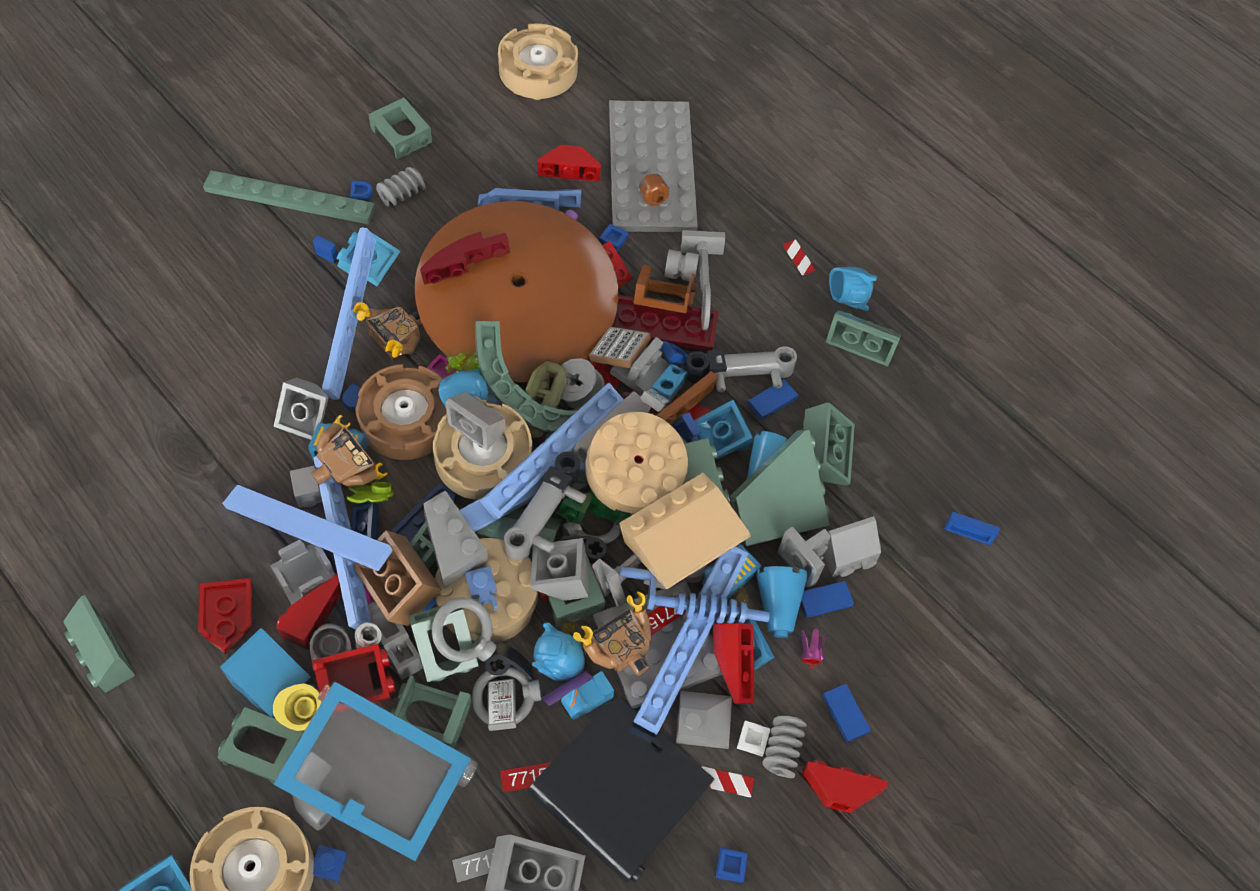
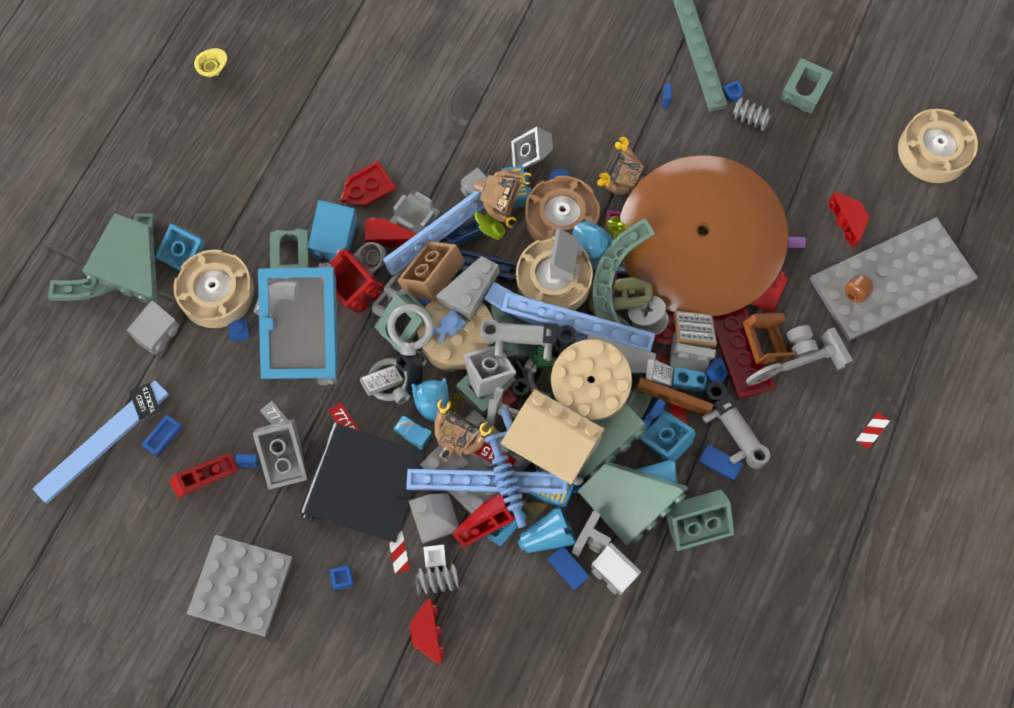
camera: 70 degrees right, 10 degrees up
sand green slope [63,595,136,693] -> none
light blue tile [222,485,393,571] -> none
light yellow piece [273,684,321,731] -> none
light blue tile [322,228,376,400] -> none
medium azure plate [336,227,400,286] -> none
white cone [355,623,382,649] -> none
sand green panel [390,676,472,749] -> none
dark red slope [420,231,510,285] -> none
medium blue wedge [478,188,582,211] -> none
medium lavender sticker [542,671,593,706] -> none
blue plate [599,224,628,252] -> none
flat silver piece [801,629,827,669] -> none
blue tile [822,684,871,743] -> none
sand green slope [826,310,901,366] -> none
dark azure helmet [829,267,877,311] -> none
blue tile [944,512,1000,545] -> none

